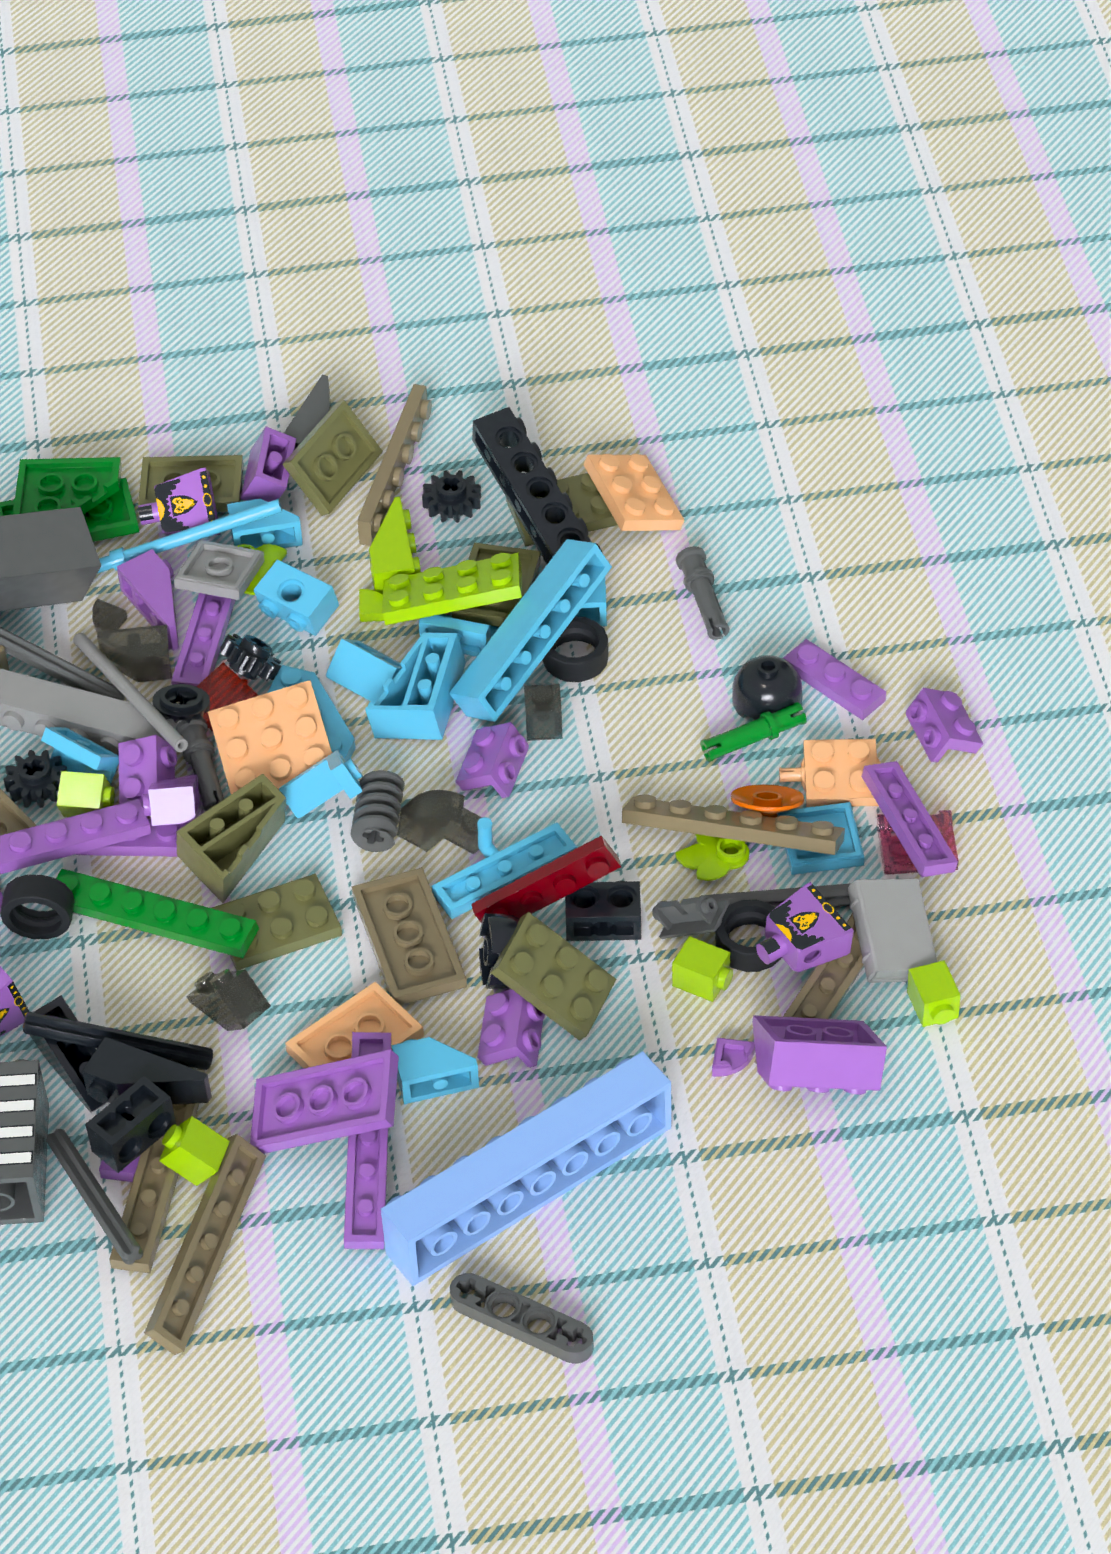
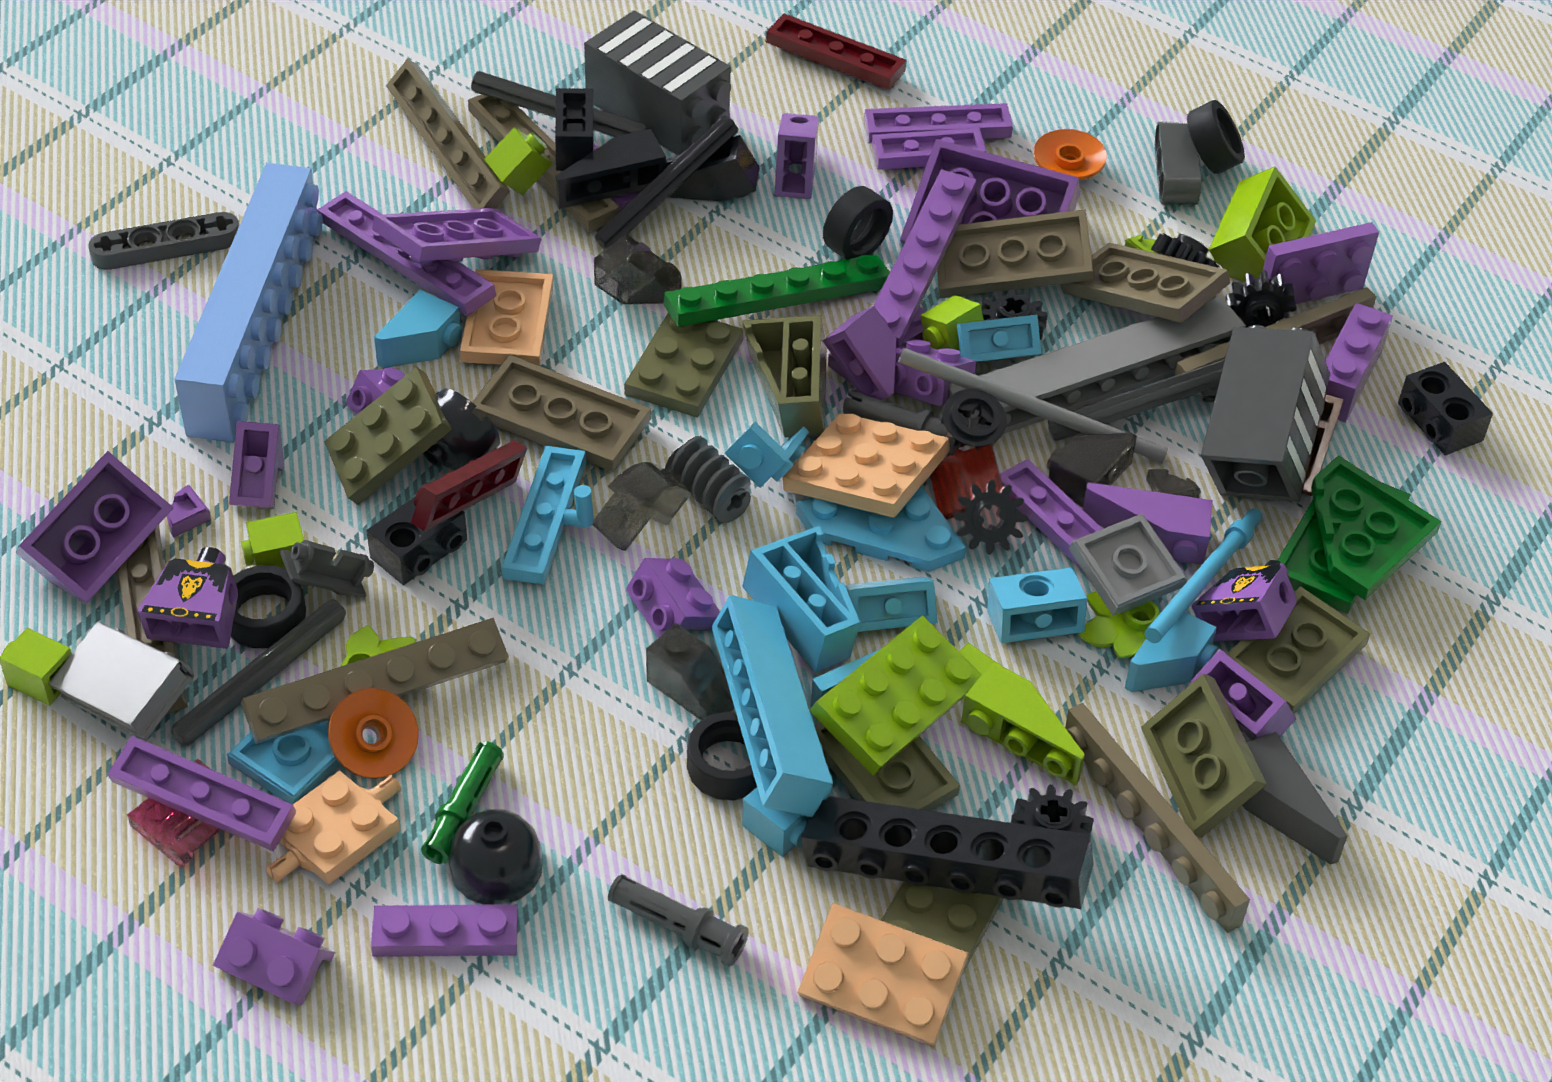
camera: 130 degrees right, 0 degrees up
none -> medium lavender slope [229,421,284,509]

